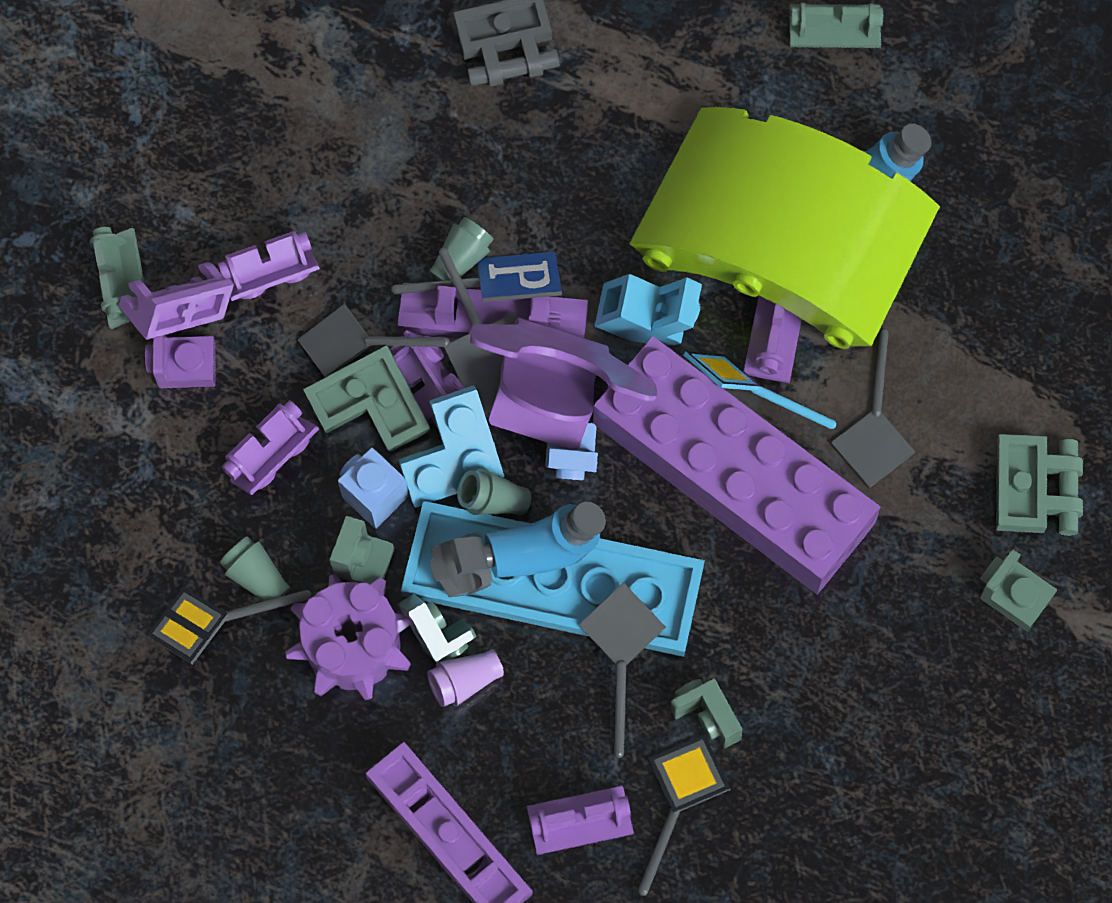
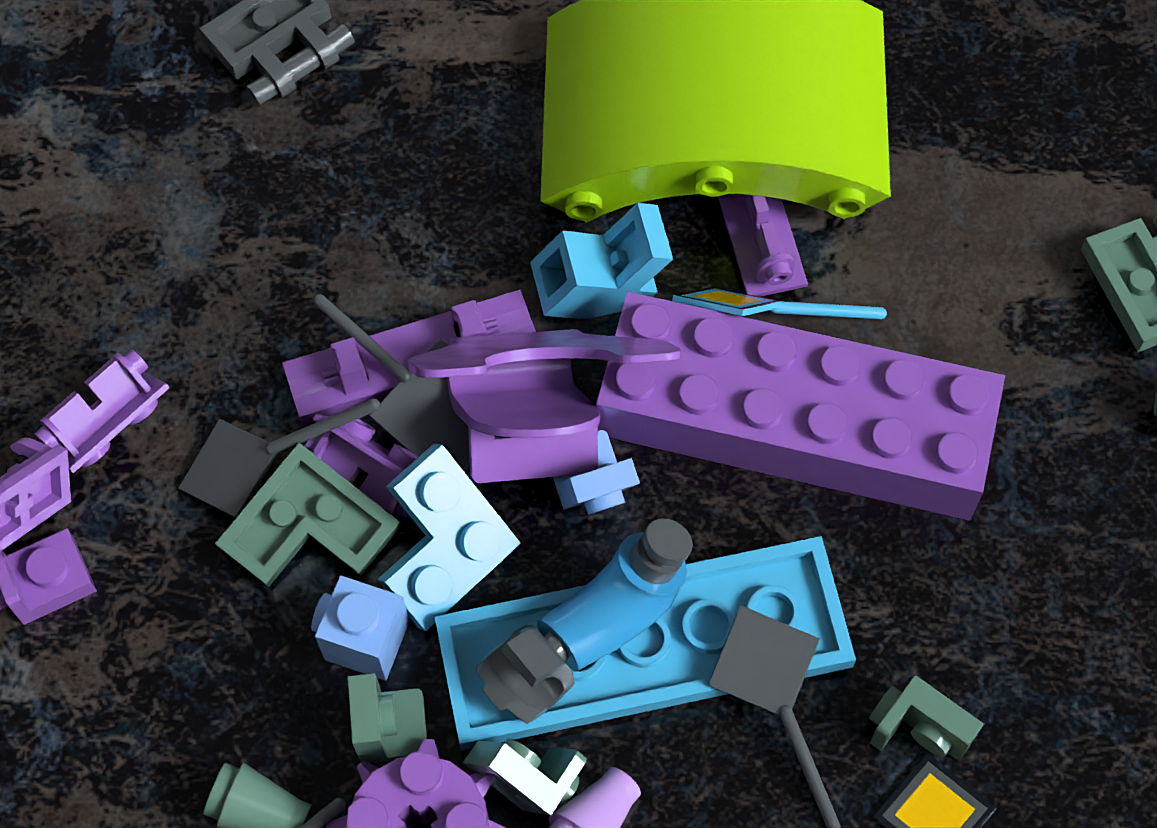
camera: 25 degrees left, 5 degrees down
medium lavender hinge [221,400,319,495] -> none
piece [391,252,562,302] -> none
sand green cone [429,217,494,281] -> none
sand green cone [458,468,531,516] -> none
dark grey piece [831,328,916,488] -> none

